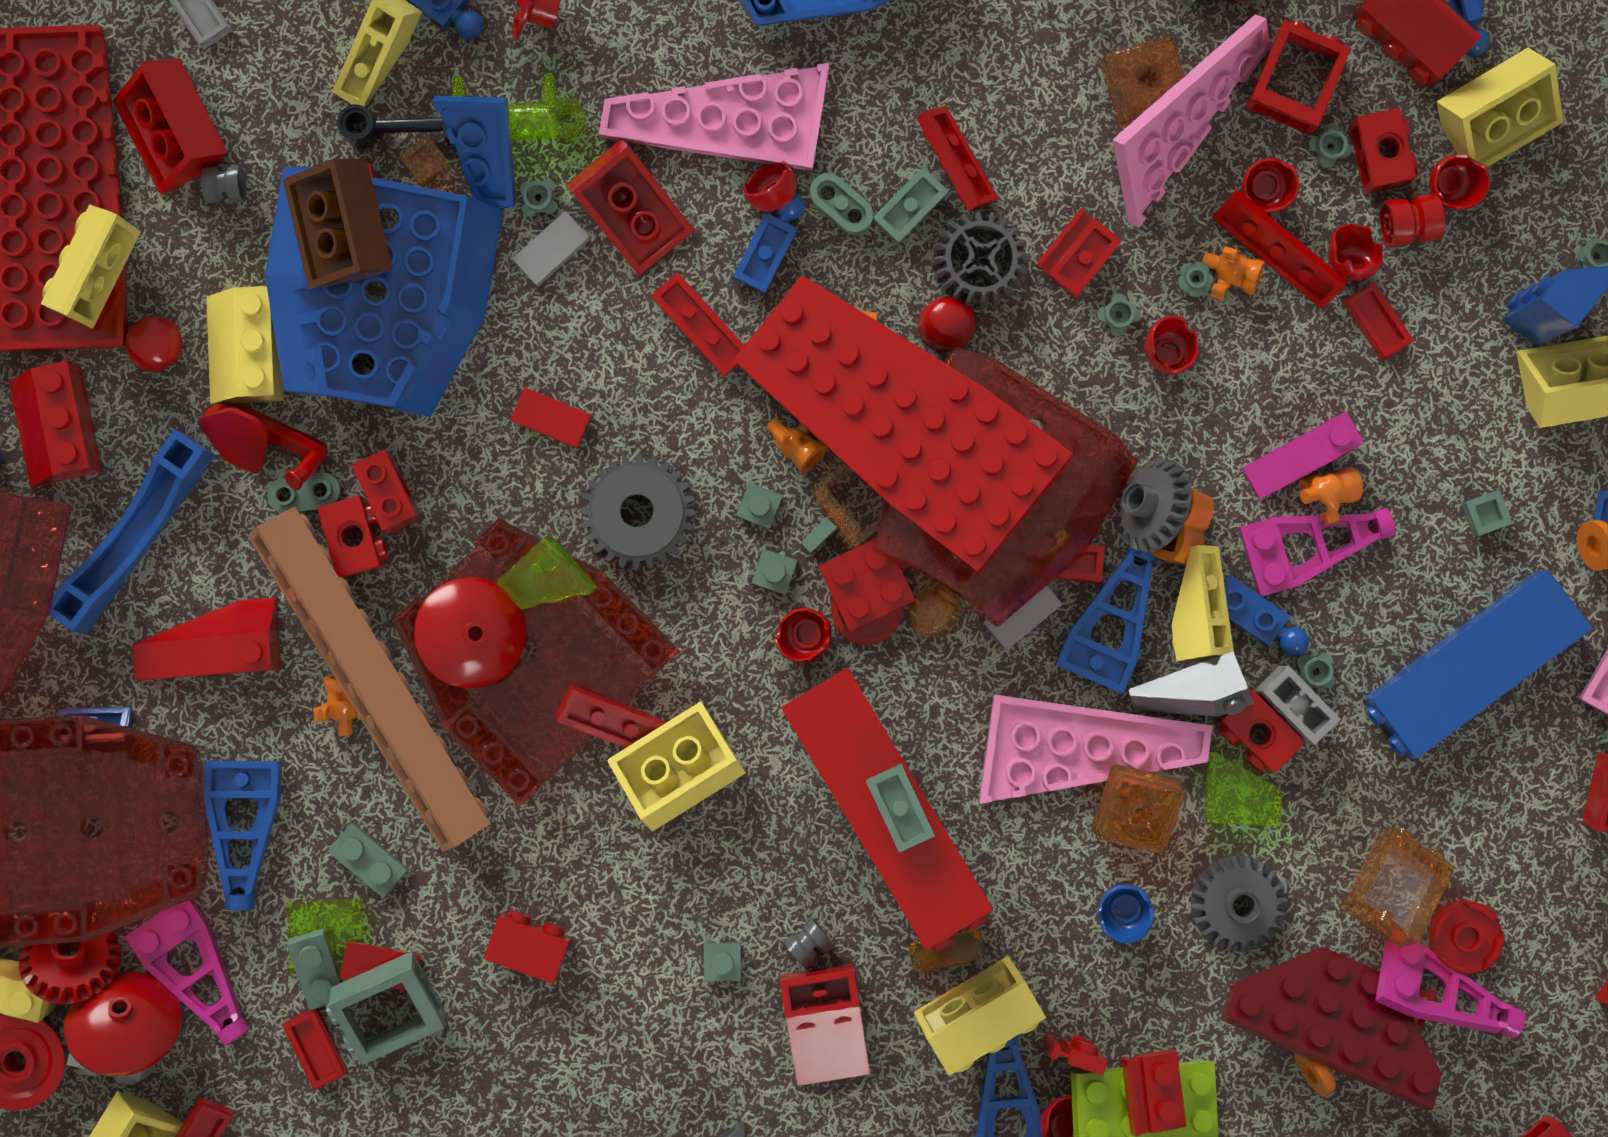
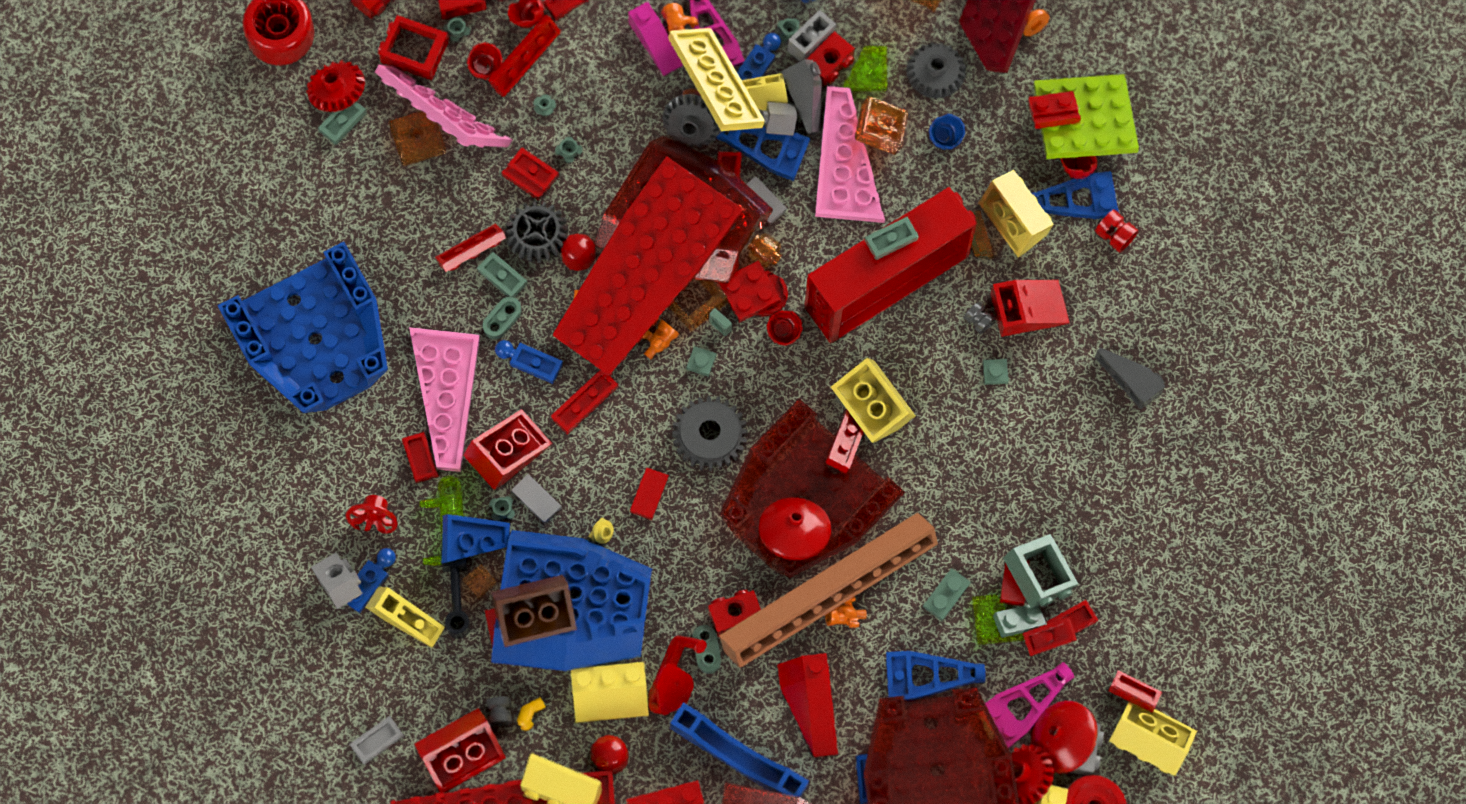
camera: 90 degrees left, 15 degrees down
red brick [351,449,423,534] -> none
red brick [483,910,572,984] -> none
clear neon green wing [497,534,597,609] -> none
red hair [742,161,797,213] -> none
sand green plate [751,549,798,595] -> none
red plate [1042,1032,1108,1075] -> none
red hair [1144,316,1199,375] -> none
orange piece [1202,246,1266,301] -> none
none -> red tile [402,432,439,484]
none -> yellow arm [517,697,546,731]
none -> light yellow plate [588,518,614,544]
none -> light yellow plate [668,28,765,131]
none -> light grey brick [762,102,797,136]
none -> red plate [1023,617,1077,656]

